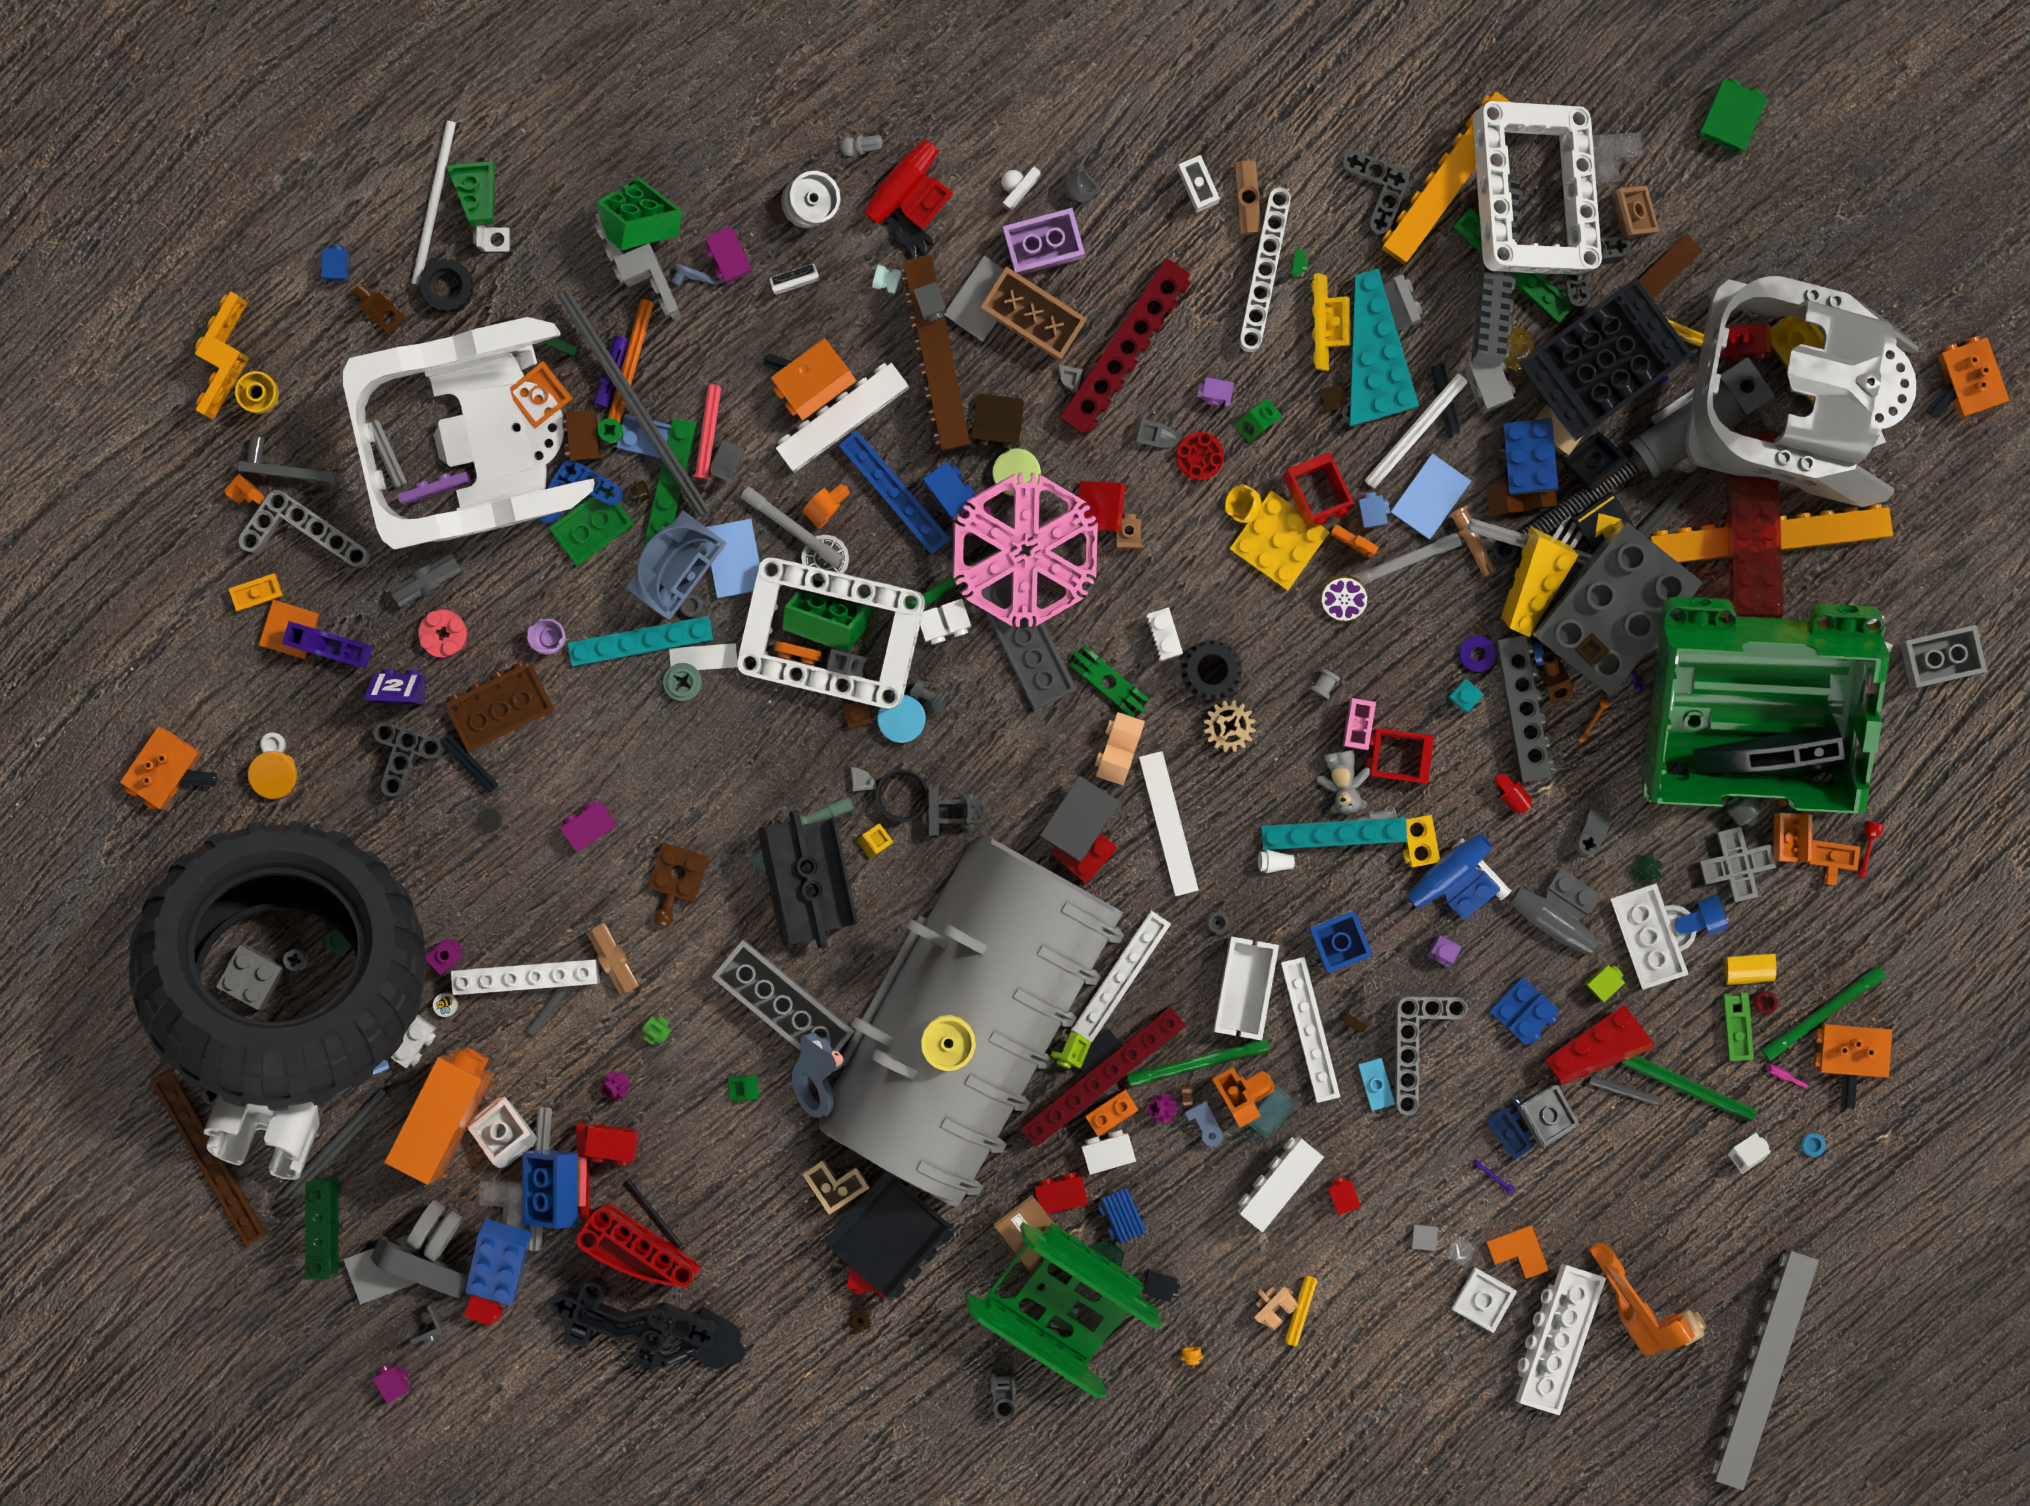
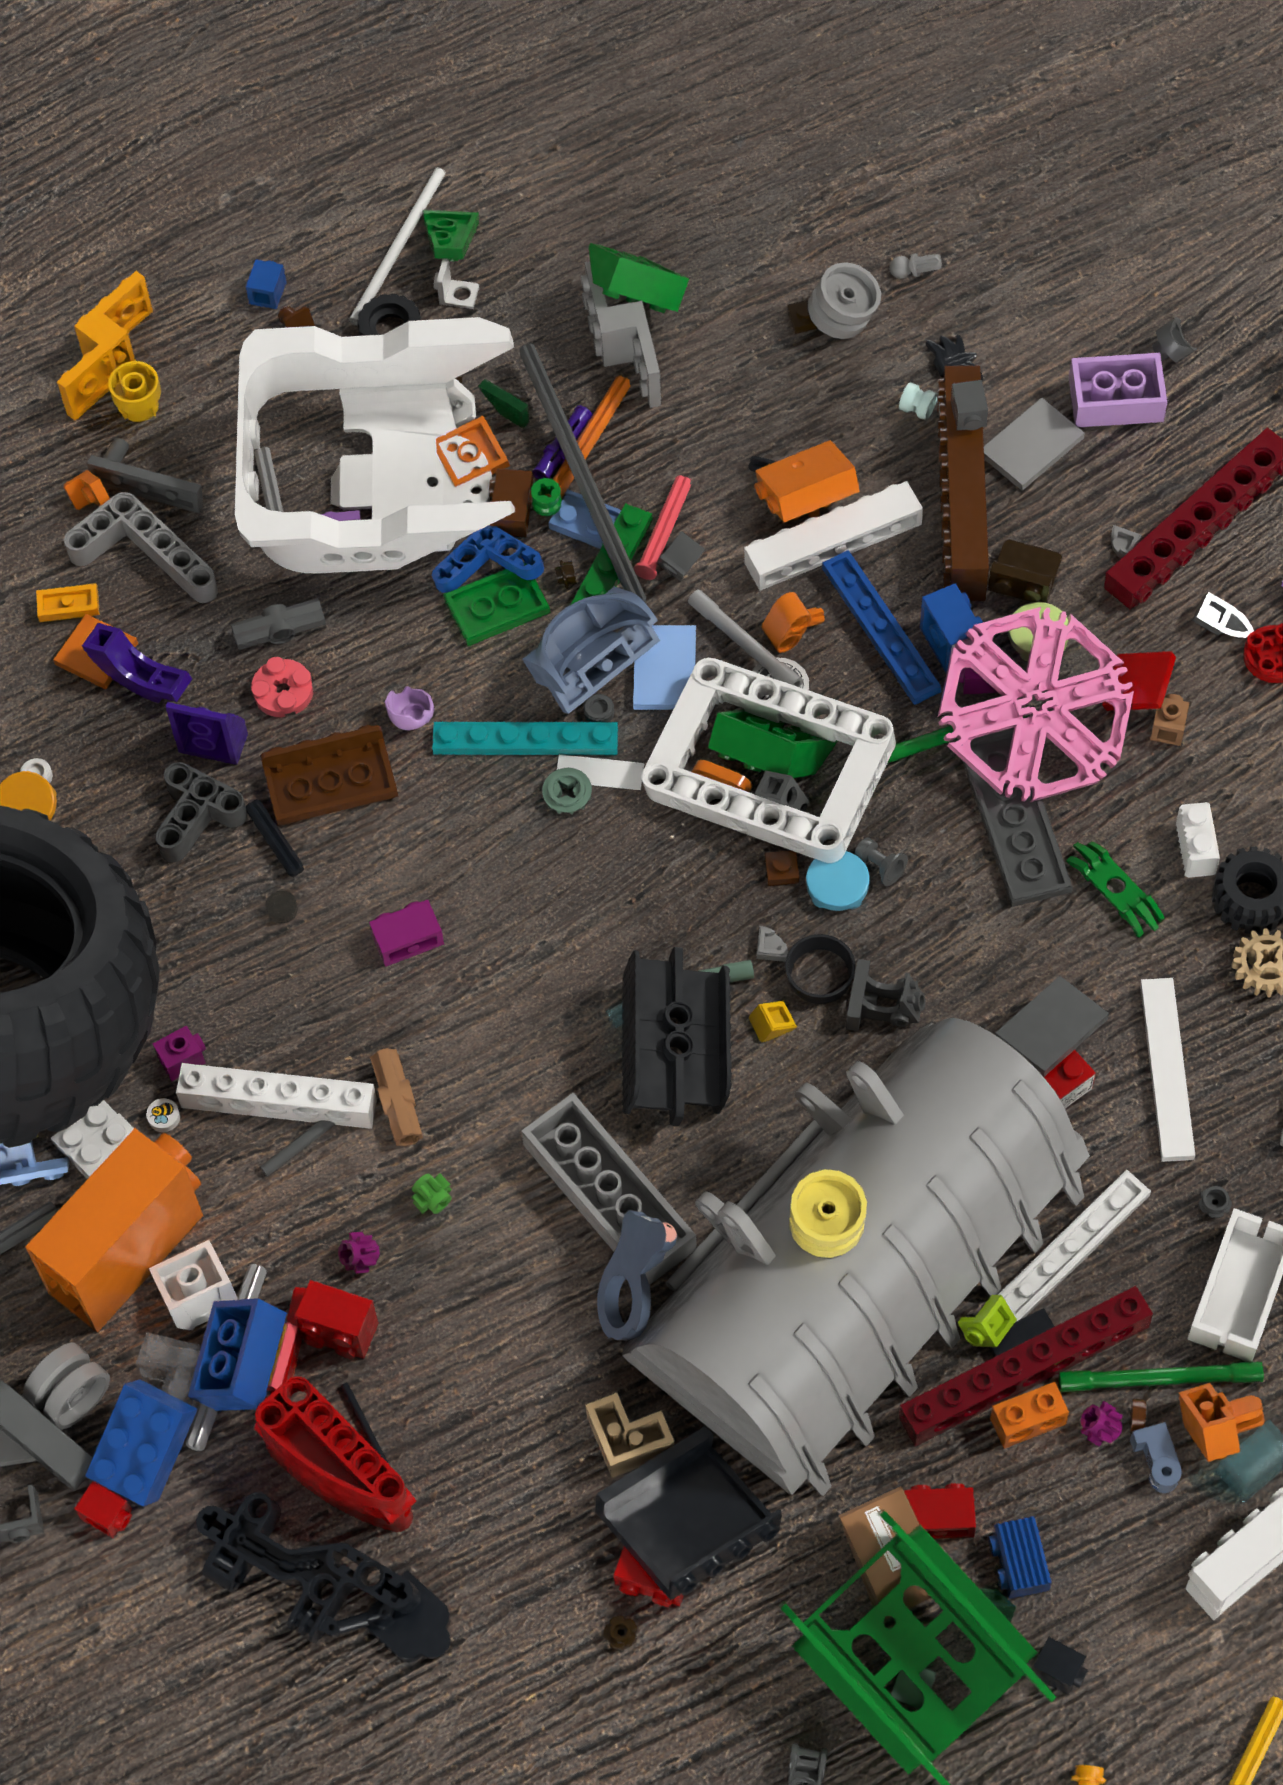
camera: 15 degrees right, 25 degrees down
reddish brown plate [648,842,709,928] -> none
sand blue bar [671,264,718,286] -> none
magenta brick [704,226,753,284] -> none
green slope [728,1075,759,1101] -> none
slope [770,264,820,295] -> none
red plate [863,139,953,231] -> none
white piece [920,599,971,645] -> none
medium nougat brick [979,266,1087,361] -> none
white tile [1001,166,1041,212] -> none
white brick [1081,1129,1136,1175] -> none
light nougat brick [1095,712,1145,785] -> none
light nougat hips [1254,1286,1298,1330] -> none

